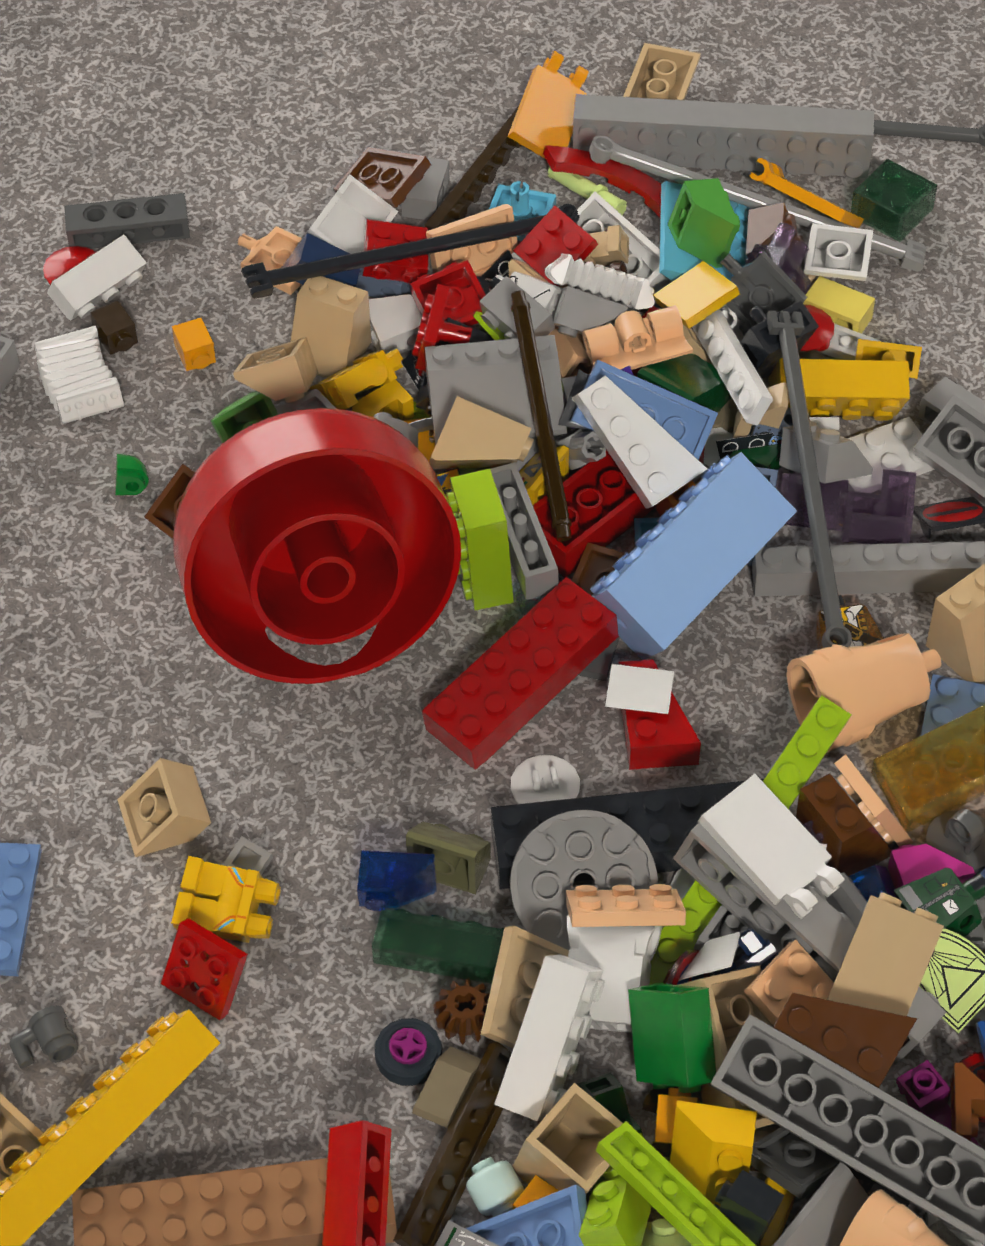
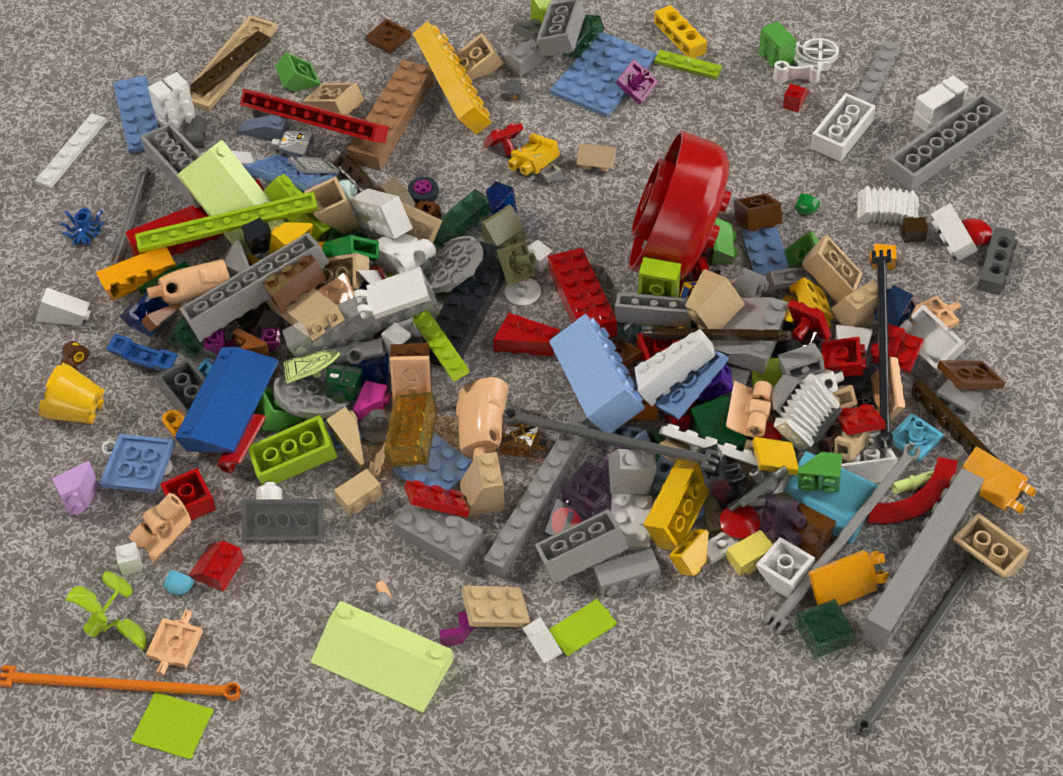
camera: 120 degrees right, 0 degrees up
light nougat plate [566,884,686,927] -> none
white sticker [605,664,674,714] -> none
none -> olive plate [496,240,536,285]
none -> white brick [527,240,553,272]

